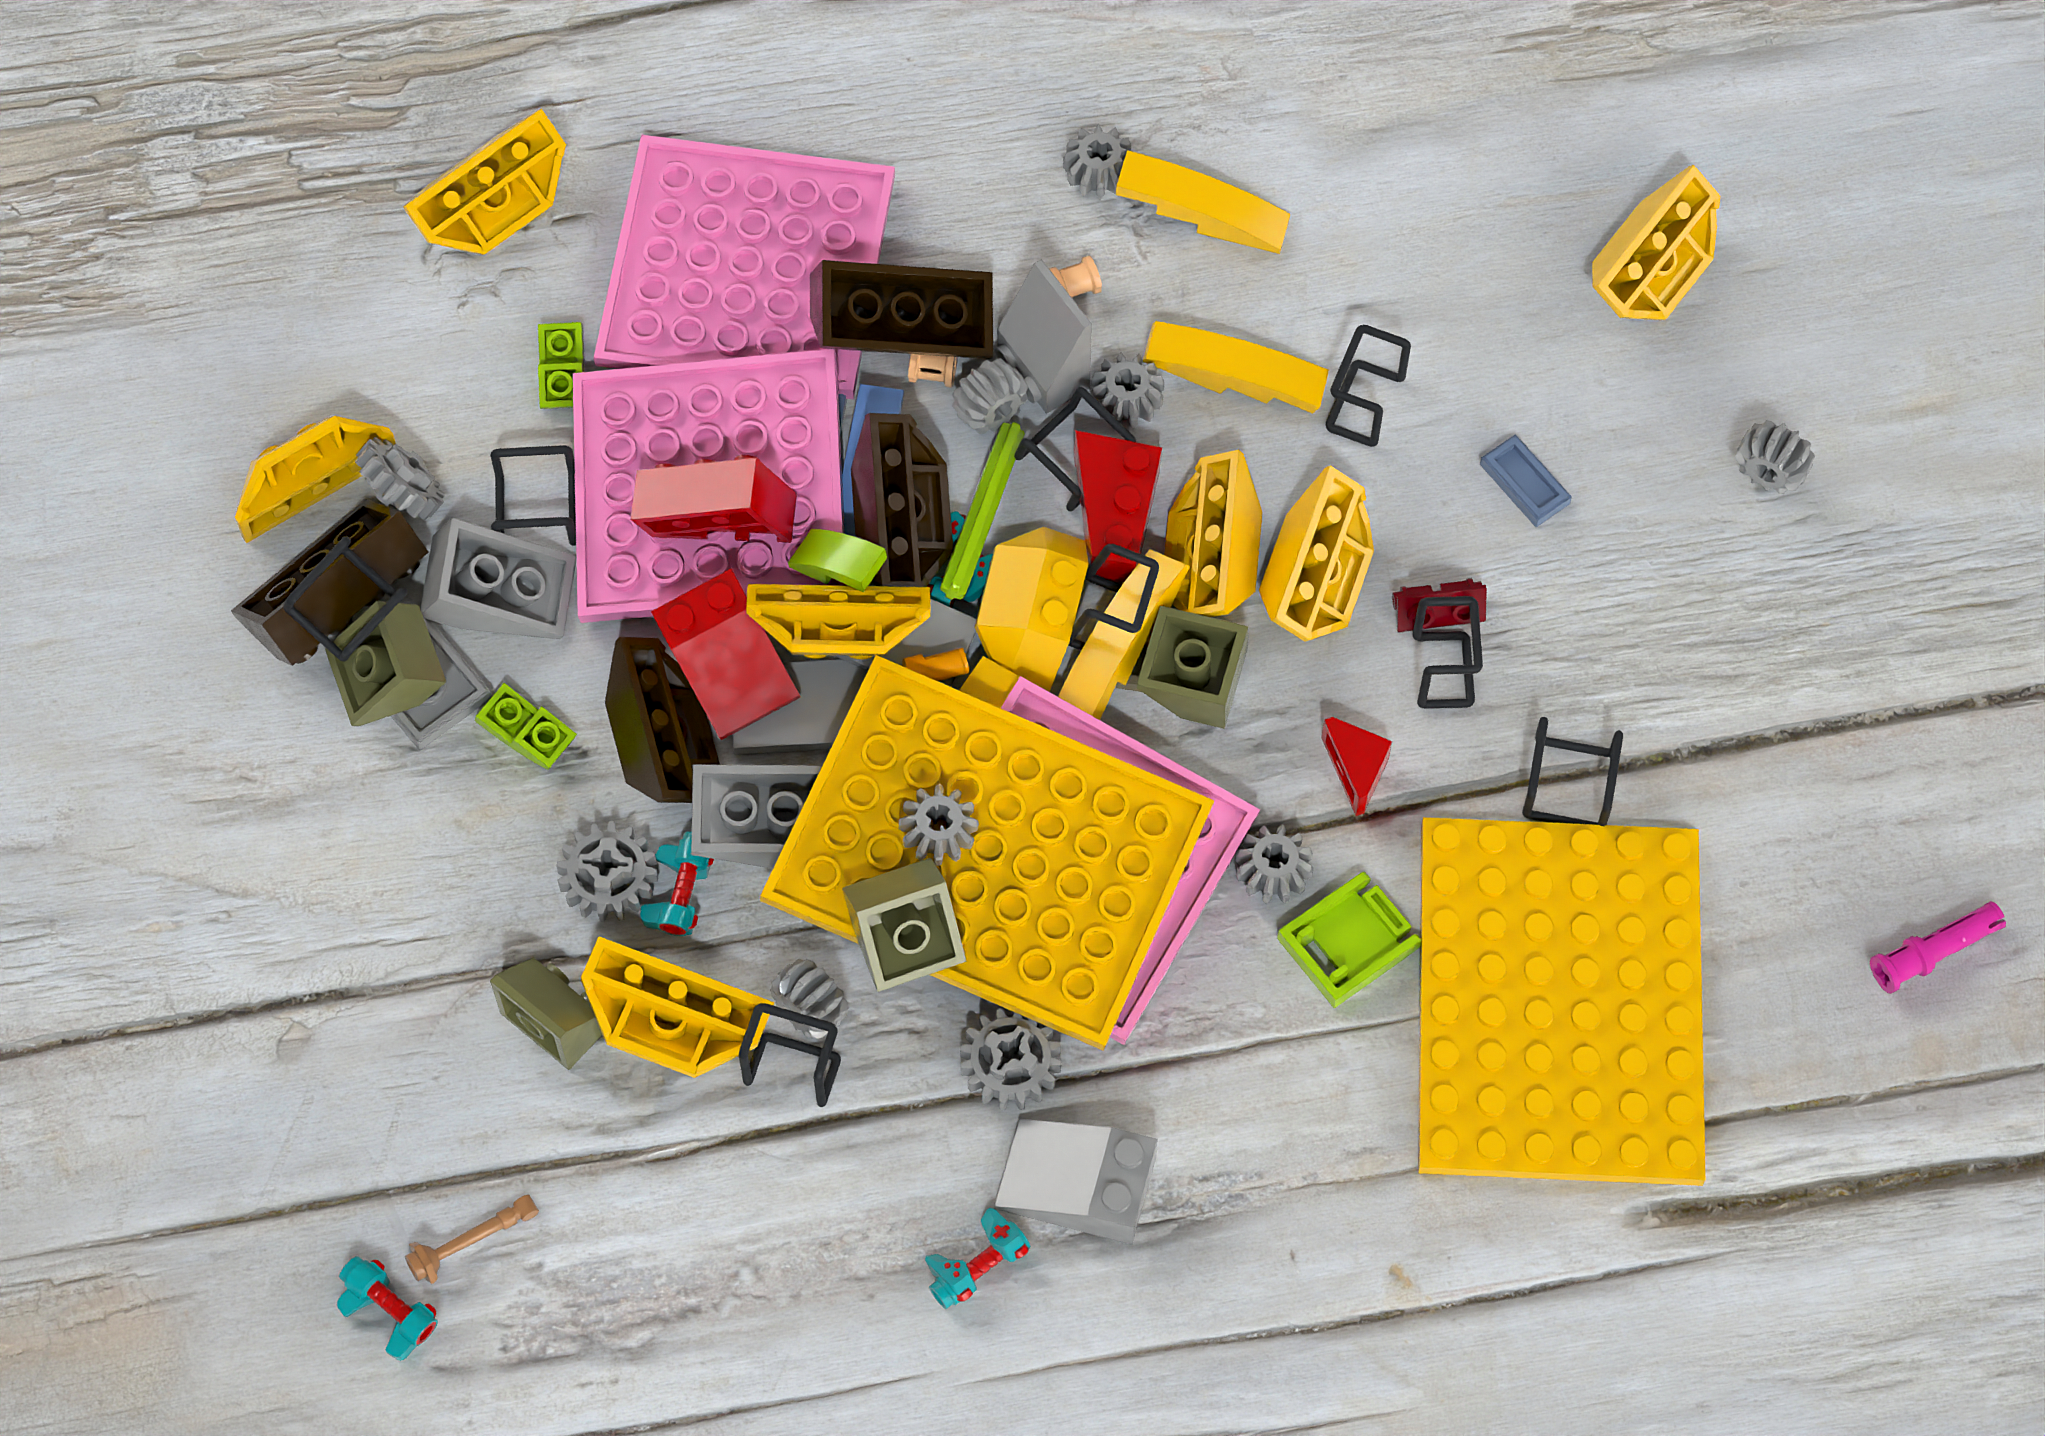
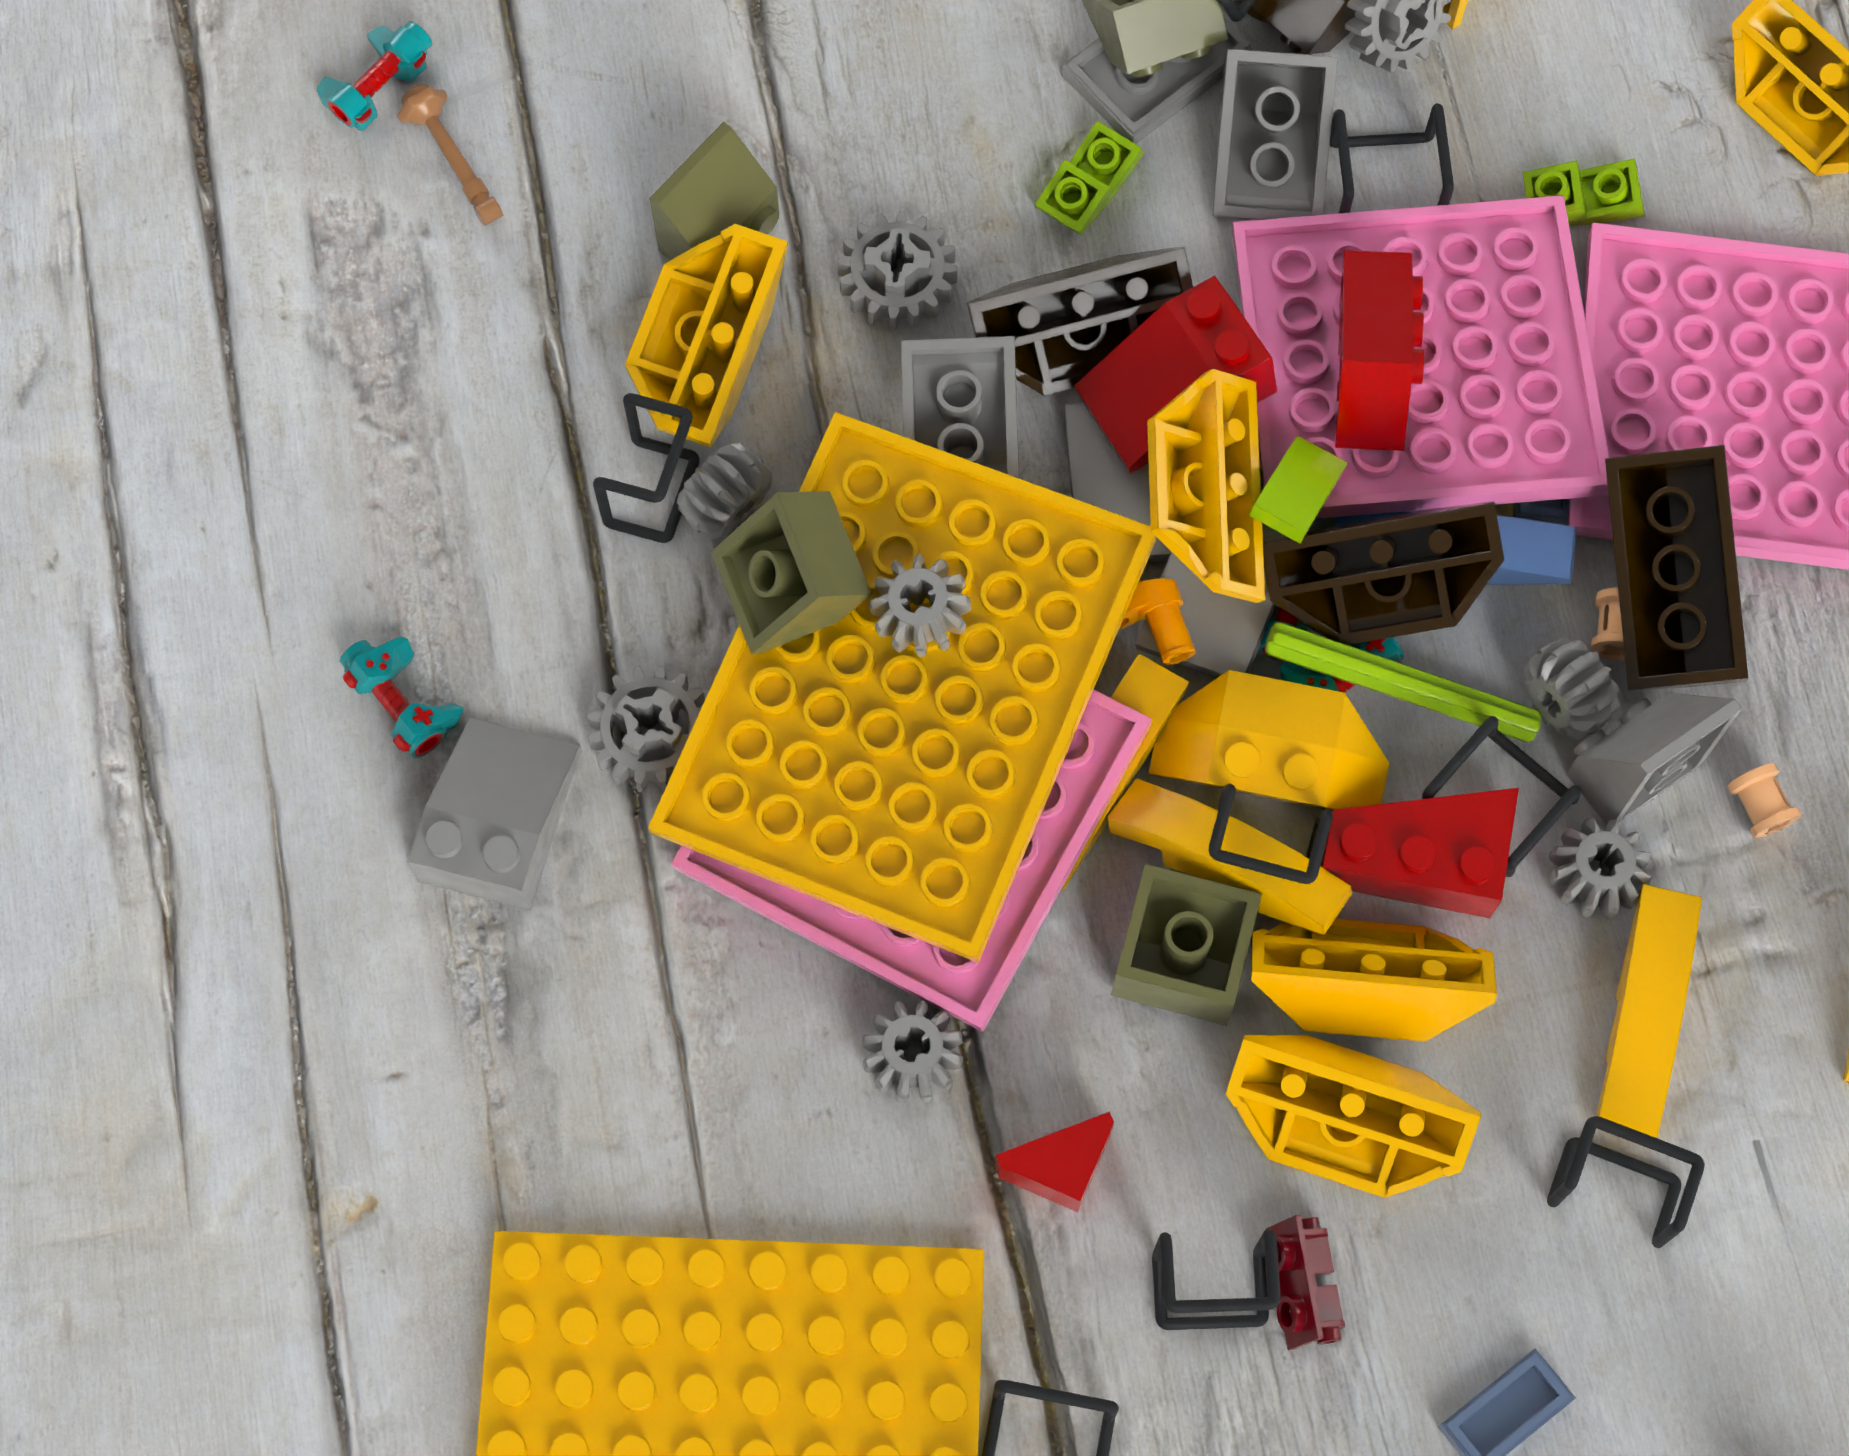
camera: 90 degrees right, 5 degrees up
teal piece [640,831,714,936] -> none
lime container [1277,872,1422,1009] -> none

